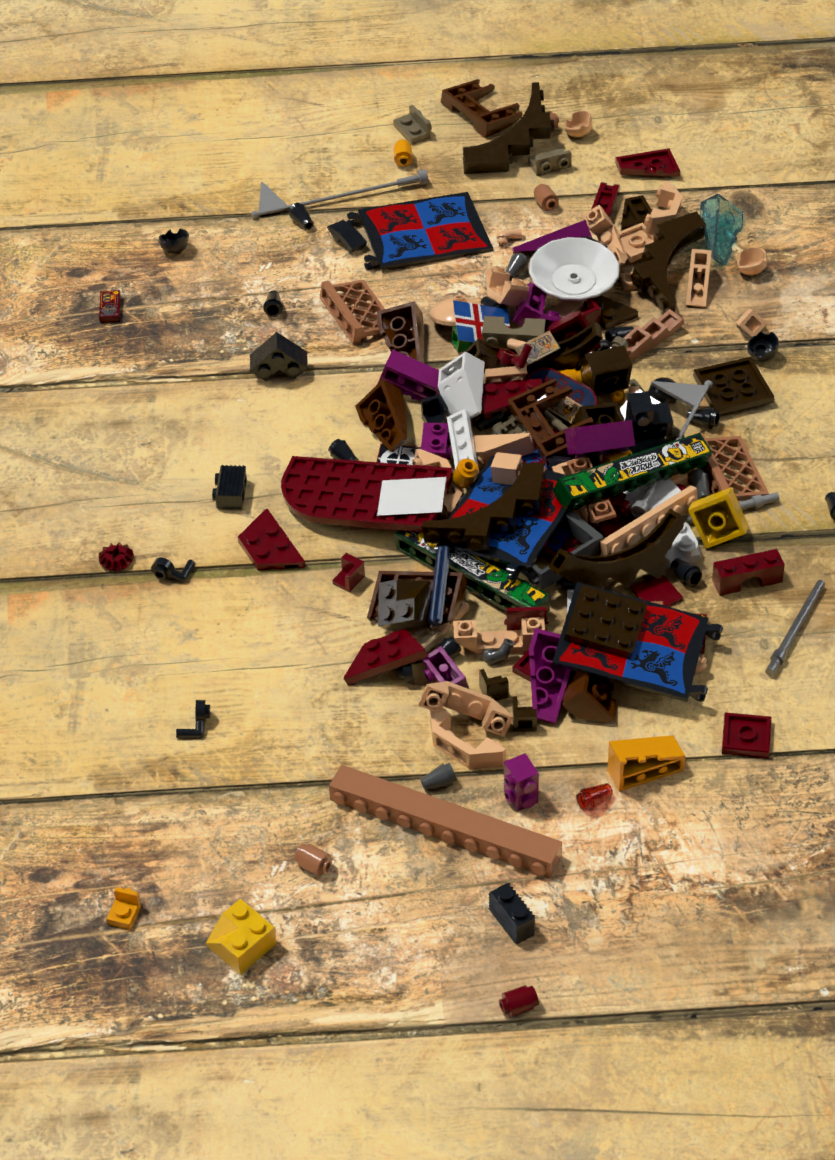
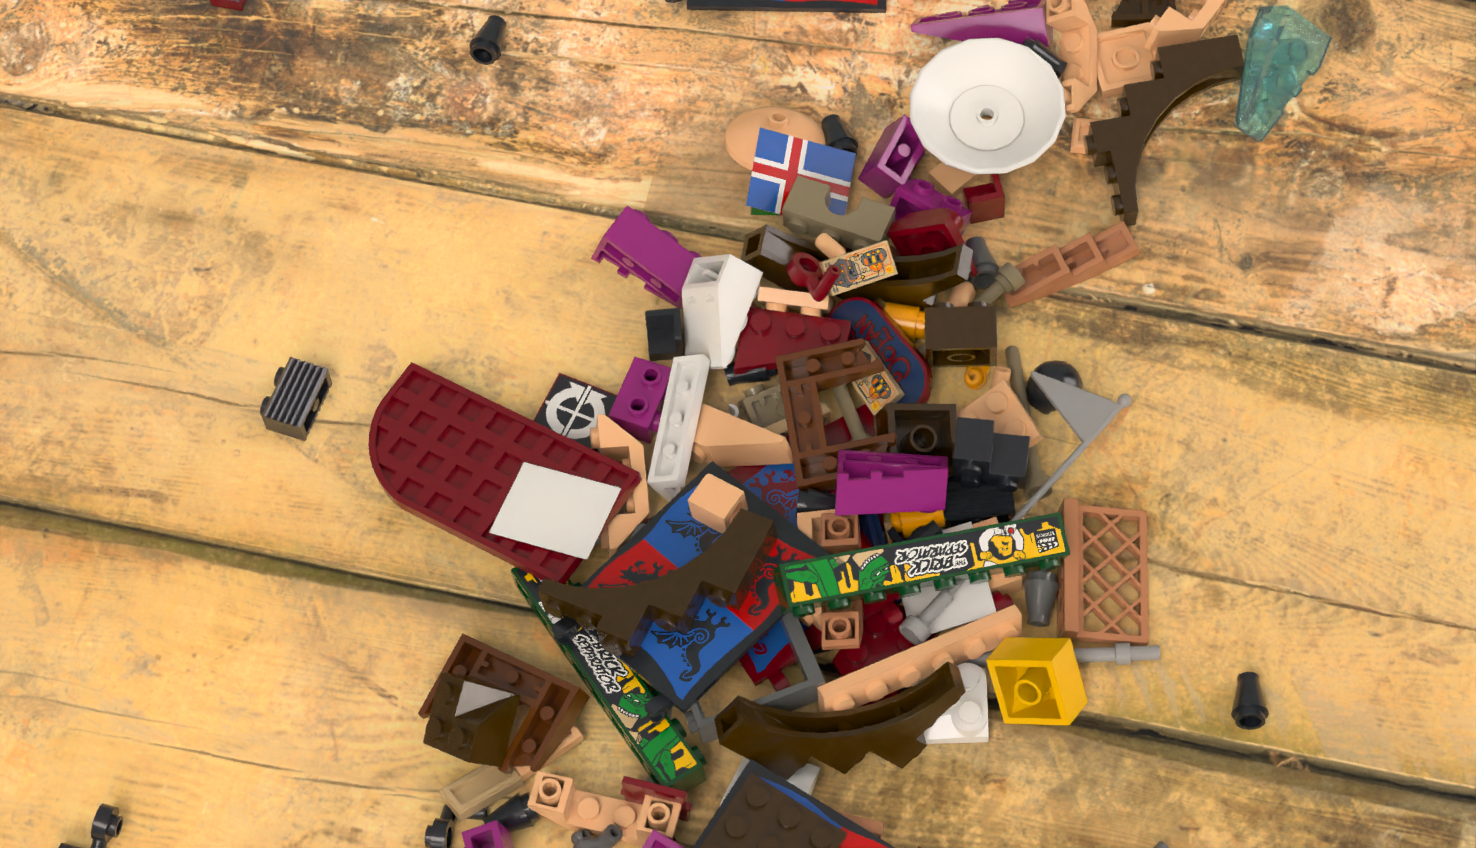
camera: 20 degrees right, 15 degrees up
dark red gear [99,542,134,571] -> none
black plate [151,557,196,582] -> none
dark red wing [238,509,306,570] -> none
black brick [250,332,308,381] -> none
nougat fence [320,279,385,345] -> none
black cone [328,439,359,461] -> none
dark red panel [332,553,365,593] -> none
dark red wing [344,629,428,685] -> none
reddish brown wedge [355,380,407,452] -> none
reddish brown wedge [377,301,424,363] -> none
dark blue axle [429,546,450,625] -> none
light orange brick [453,458,479,488] -> none
light nougat slope [485,266,530,306] -> none
dark grey cone [506,253,529,281] -> none
dark brown wing [584,295,638,330] -> none
black cone [604,326,634,344] -> none
dark red piece [631,574,683,607] -> none
black cone [671,558,702,586] -> none
light nougat slope [686,249,712,308] -> none
black cone [687,408,720,428] -> none
dark brown plate [693,357,774,415] -> none
dark red arch [712,549,785,596] -> none
light nougat panel [736,308,767,337] -> none
light nougat hair [737,247,767,276] -> none
black hair [747,331,779,362] -> none

